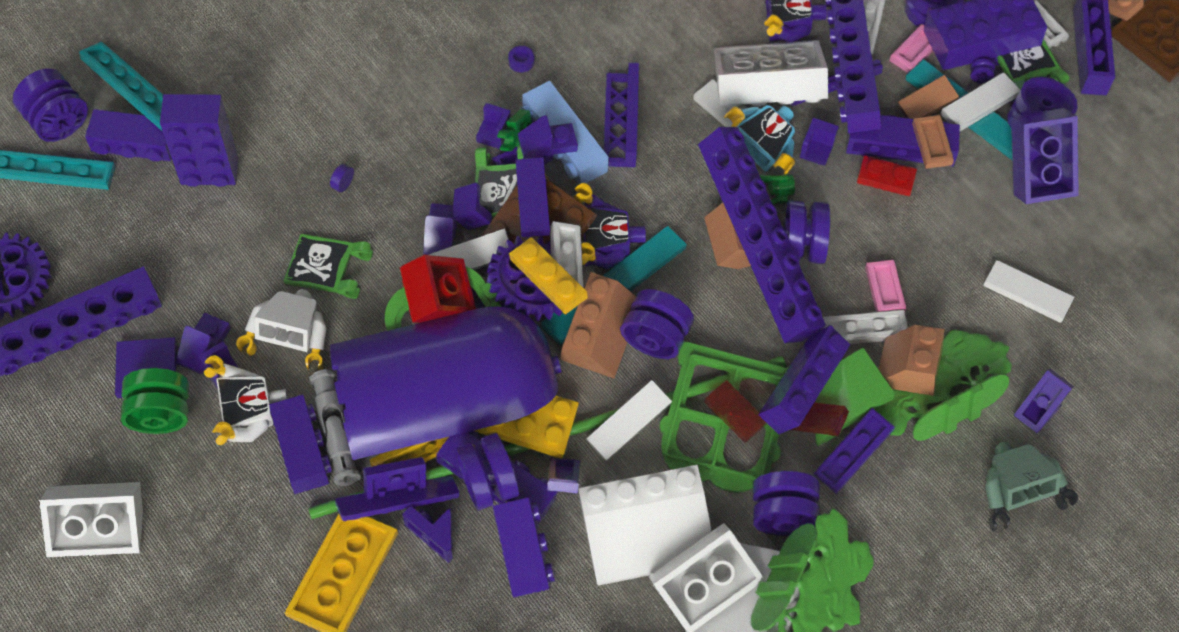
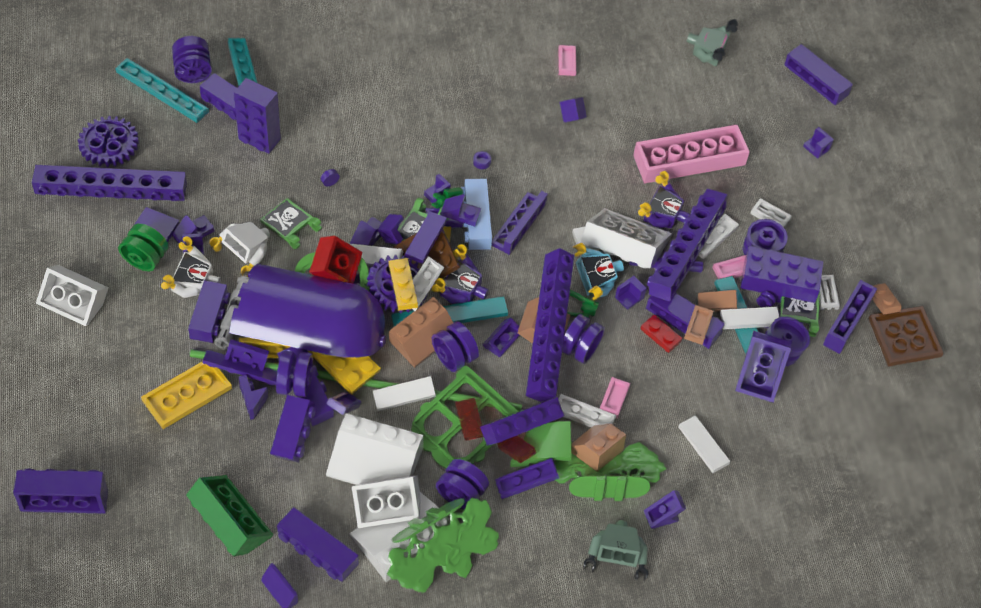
camera: 25 degrees right, 5 degrees down
none -> dark purple slope [482,317,520,357]

